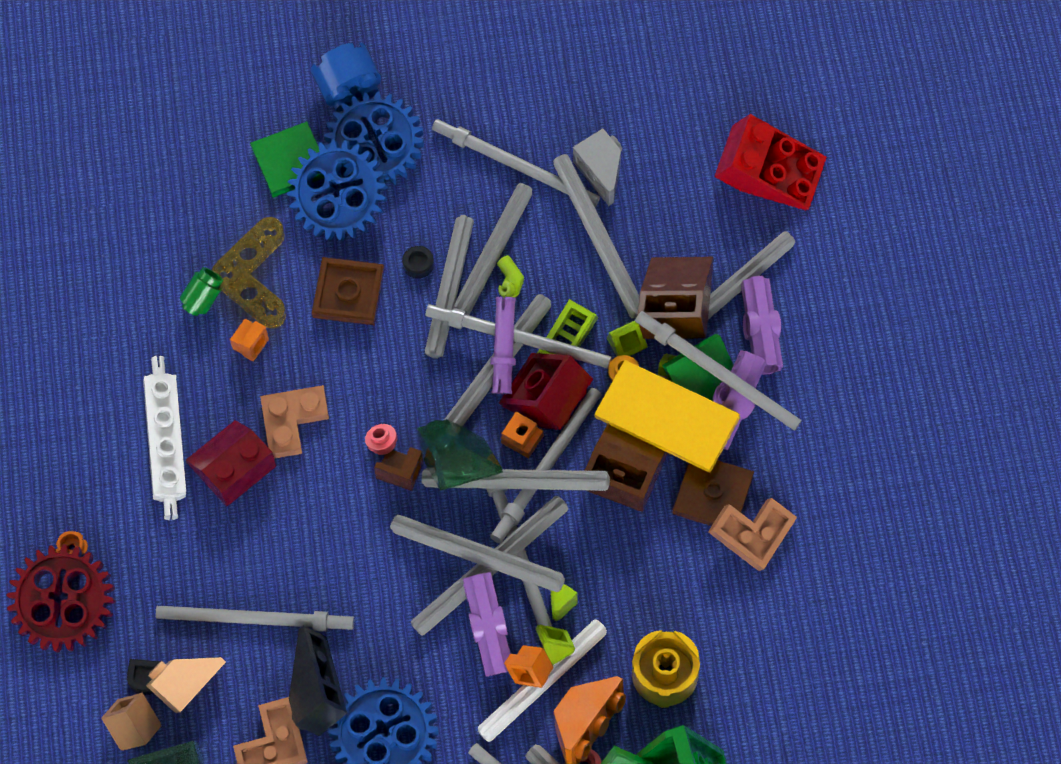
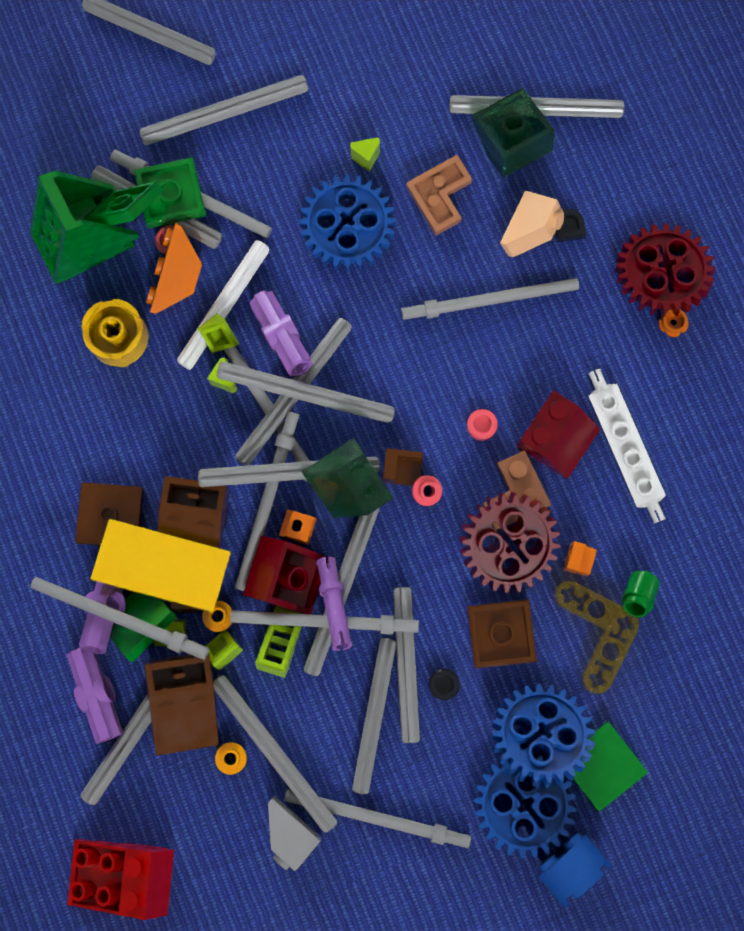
camera: 165 degrees right, 15 degrees up
medium nougat panel [101,693,161,750] -> none
black slope [289,625,347,736] -> none
lime arm [497,255,524,298] -> none
orange piece [504,645,554,688] -> none
nougat plate [708,498,797,571] -> none
none -> light orange plate [215,742,247,775]
none -> dark red gear [459,492,560,593]
none -> coral tile [467,409,498,441]

